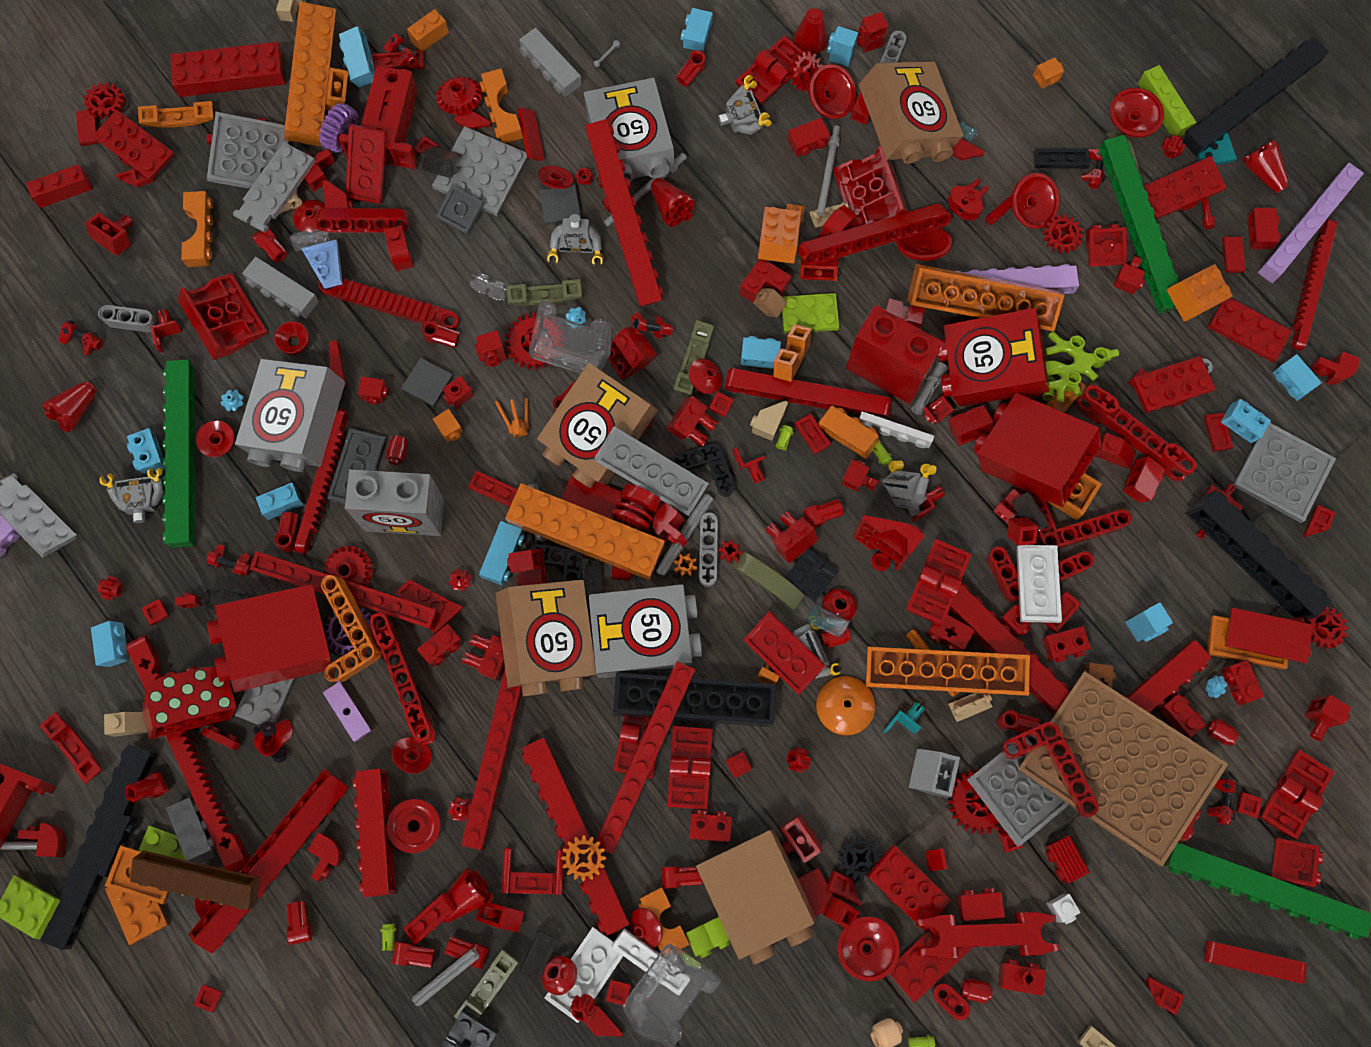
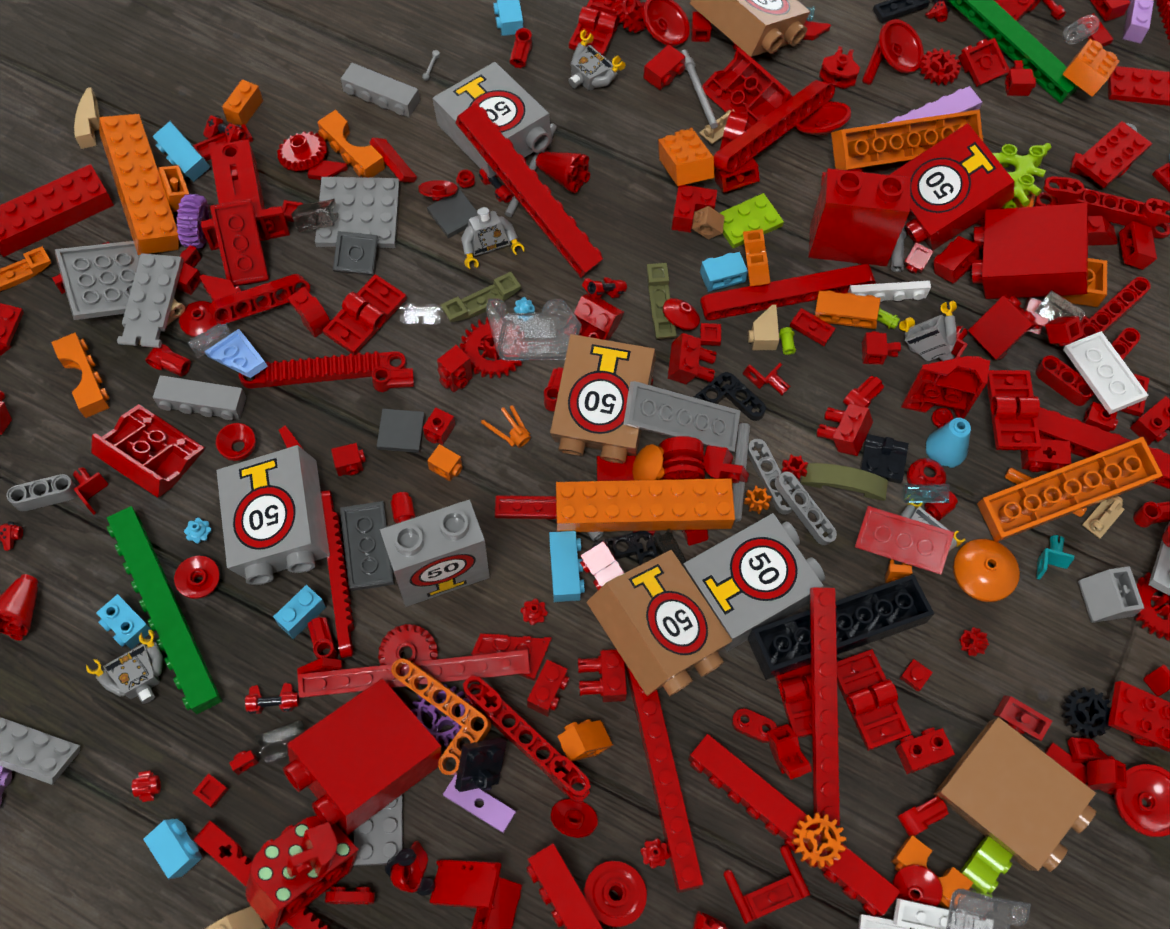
camera: 25 degrees left, 10 degrees down
none -> red brick [286,822,337,877]
none -> red tile [297,657,342,676]
none -> red plate [322,274,407,355]
none -> red door [429,859,501,909]
none -> black hinge [455,737,507,792]
none -> orange brick [558,719,613,762]
none -> orange dish [632,444,664,480]
none -> red plate [732,709,777,743]
none -> red brick [767,724,812,780]
none -> light grey beam [775,472,837,545]
none -> medium azure cone [926,418,971,468]
none -> red panel [968,295,1038,360]
none -> clear plate [1063,15,1099,44]

